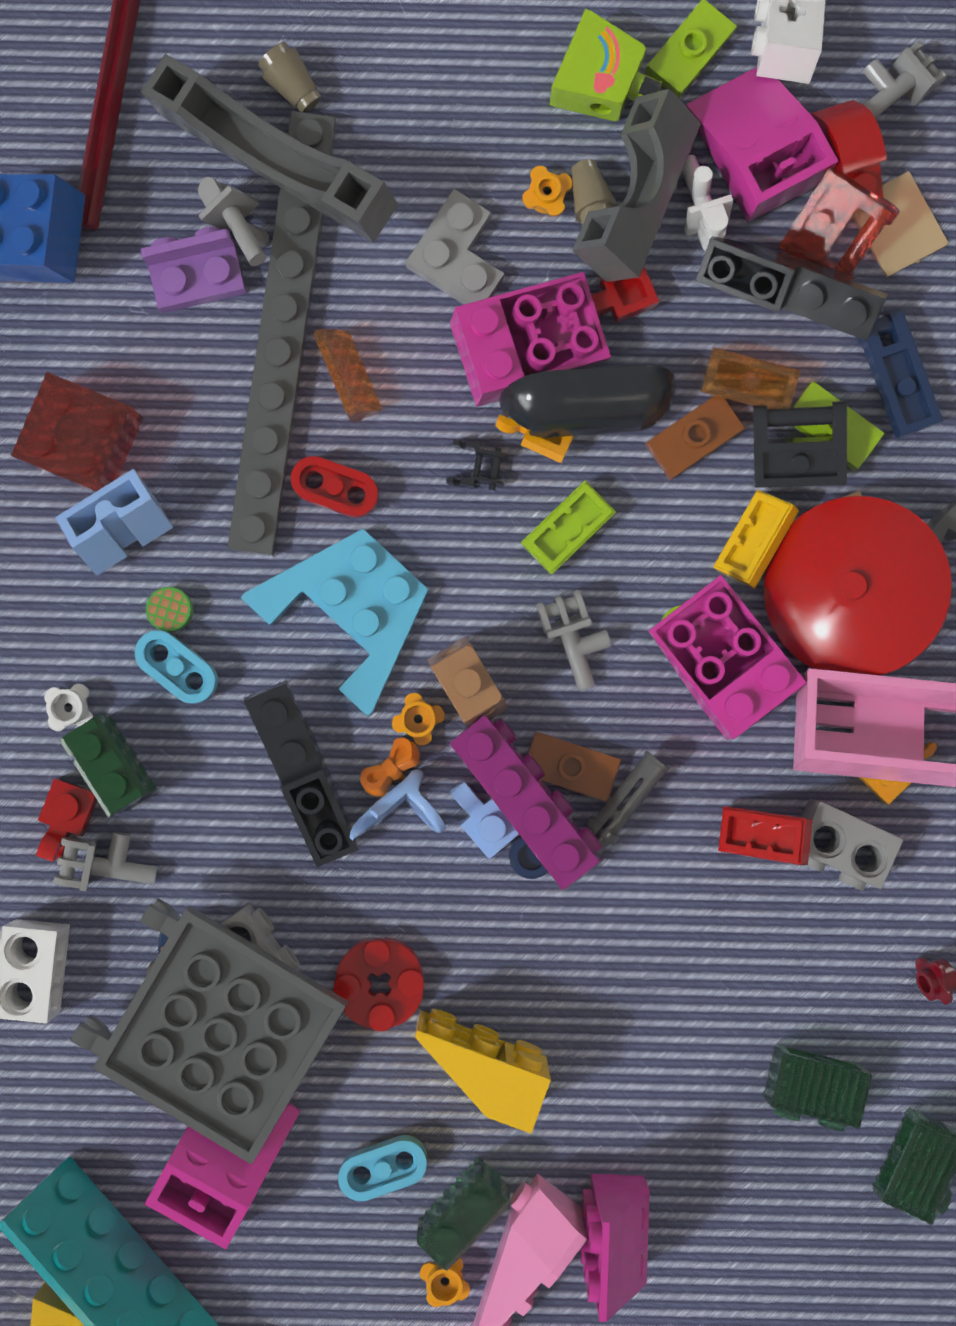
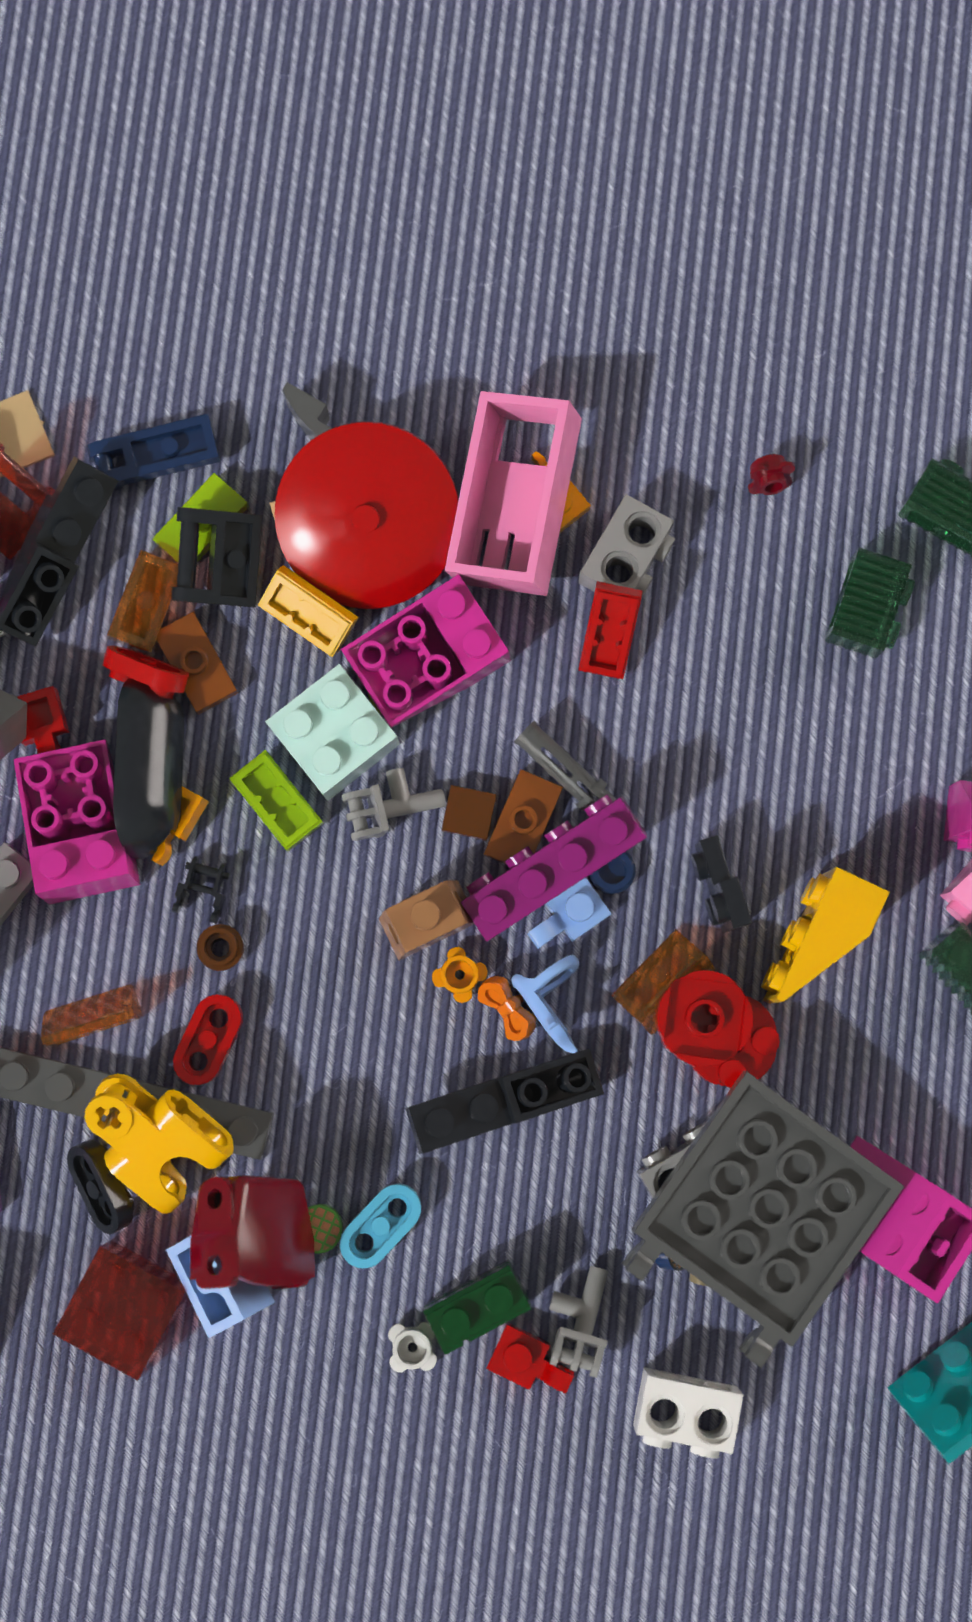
camera: 80 degrees left, 5 degrees down
medium azure wing [240,529,429,716] -> none
medium azure plate [338,1135,427,1201] -> none
none -> black plate [67,1139,134,1234]
none -> yellow piece [85,1073,234,1214]
none -> red plate [102,646,189,699]
none -> dark red piece [190,1175,315,1289]
none -> reddish brown plate [197,924,244,971]
none -> light aqua brick [265,664,400,801]
none -> reddish brown tile [442,785,496,841]
none -> clear orange slope [611,929,715,1035]
none -> red plate [655,970,753,1067]
none -> black plate [691,835,752,933]

